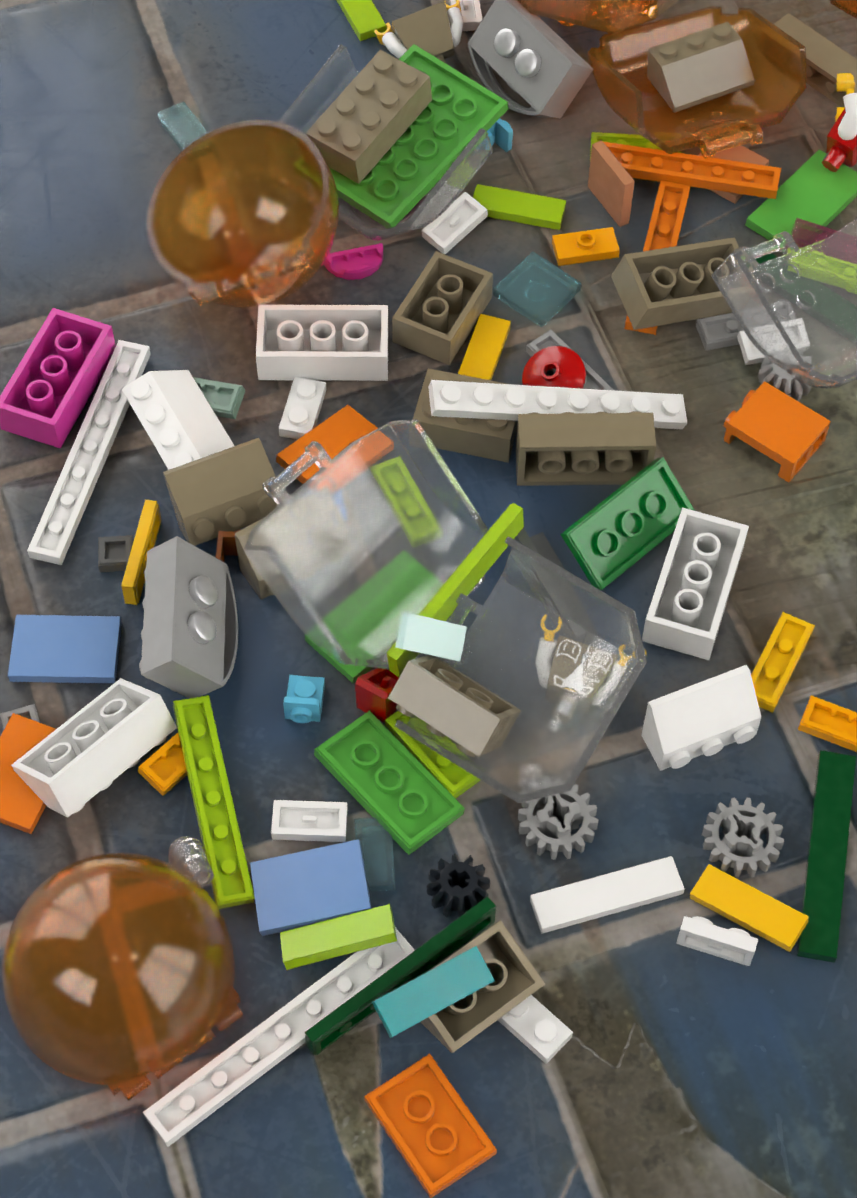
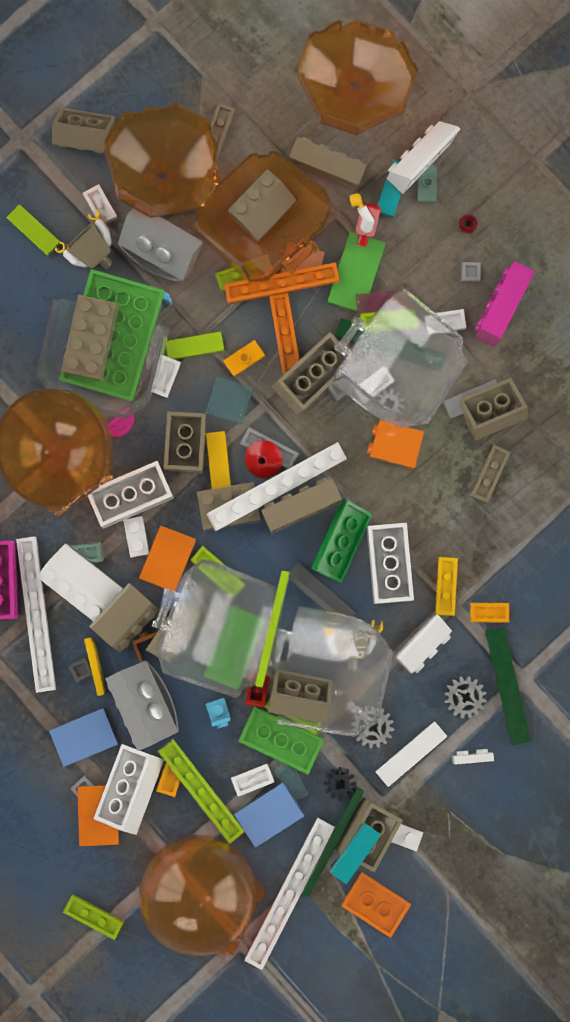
camera: 25 degrees left, 25 degrees up
clear cone [169,836,214,887] -> none
lime tile [280,904,397,970] -> none
light aqua tile [395,612,467,662] -> none
nougat tile [588,141,635,227] -> none
yellow tile [690,864,809,952] -> none

